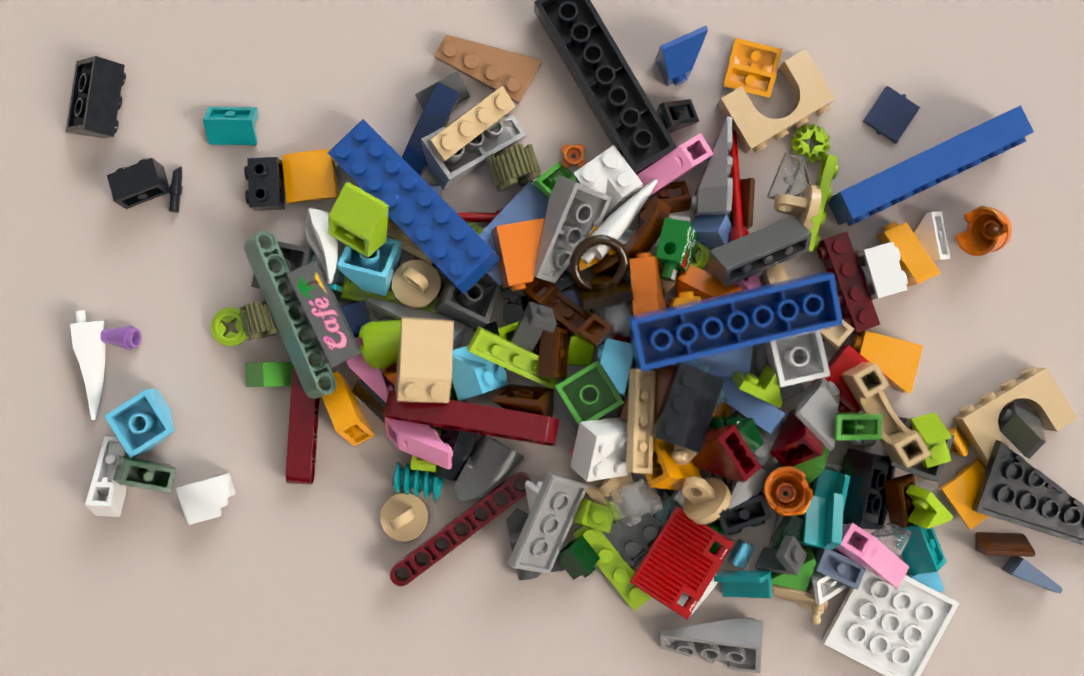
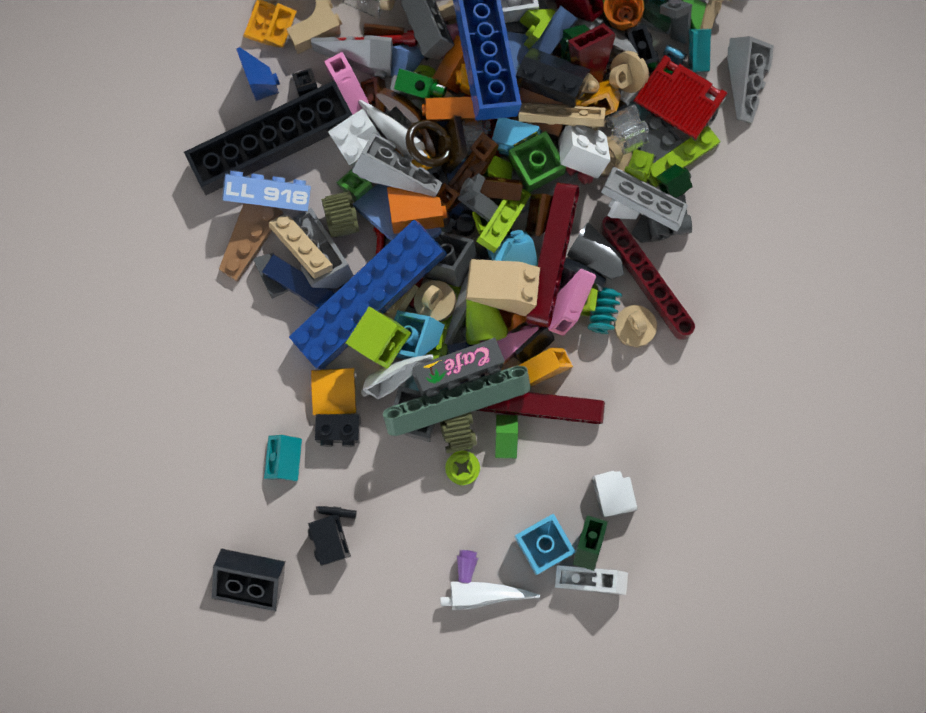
camera: 85 degrees left, 10 degrees down
orange plate [561,144,586,169] -> none
none -> light blue brick [222,170,311,211]

